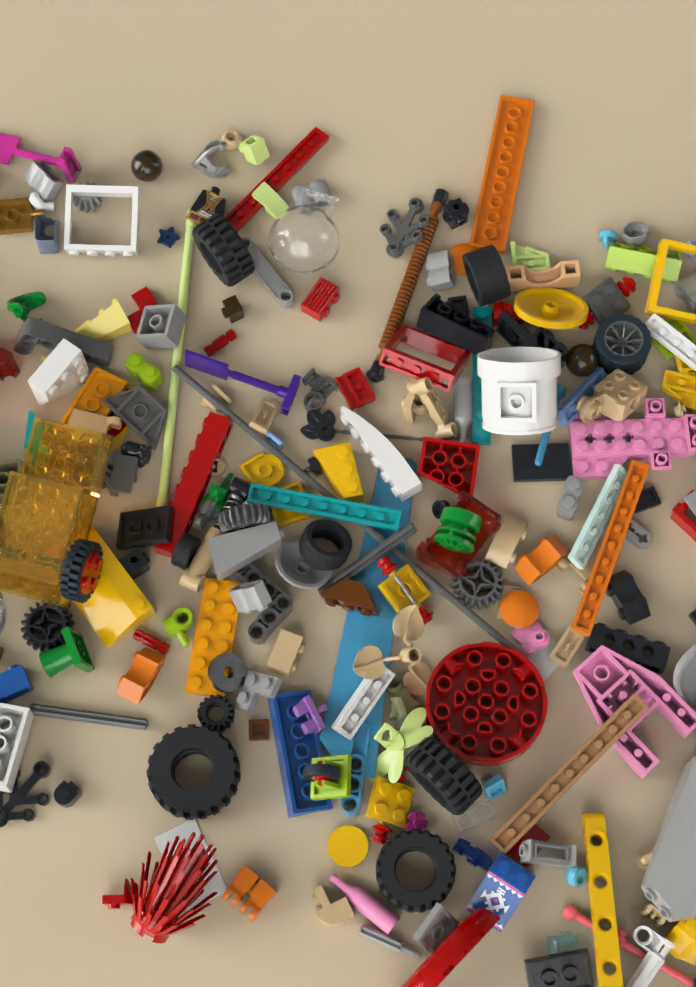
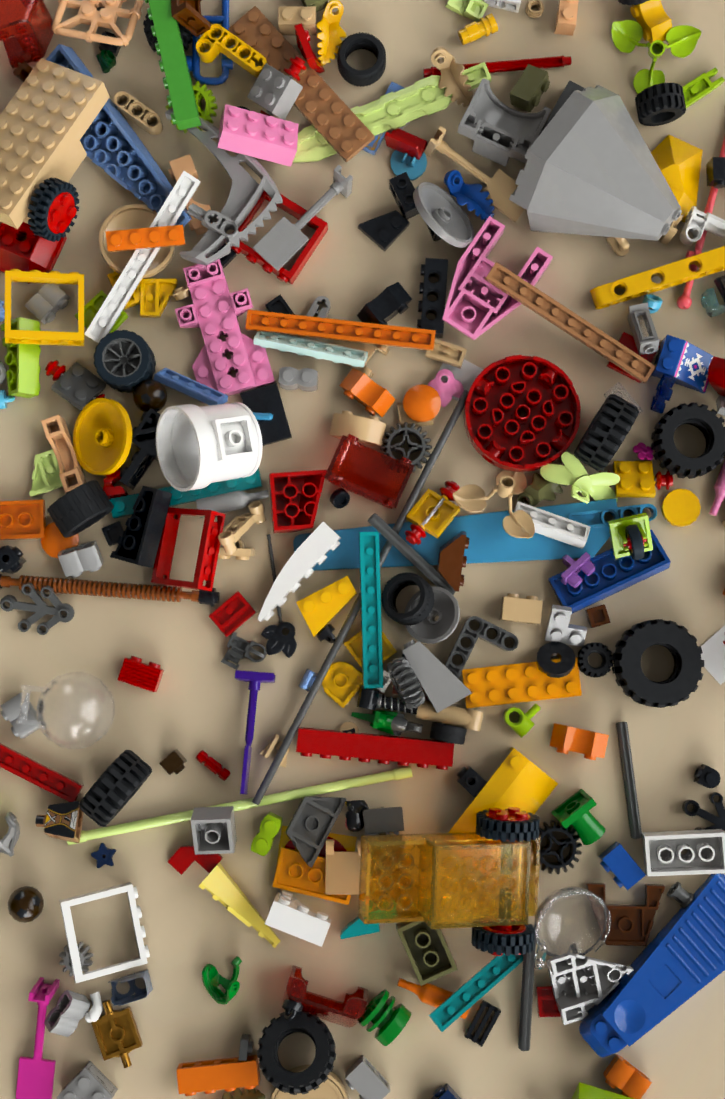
camera: 100 degrees left, 15 degrees up
dark grey beam [14,318,114,366] -> none
black tile [116,505,174,550] -> none
red axle [133,629,170,655] -> none
light grey brick [228,580,272,614] -> none
light grey piece [242,237,295,309] -> none
tan plate [249,397,280,435] -> none
yellowish green slope [252,182,290,222] -> none
green wheel [433,507,483,553] -> none
medium azure tile [481,773,507,801] -> none
tan brick [576,368,648,424] -> none

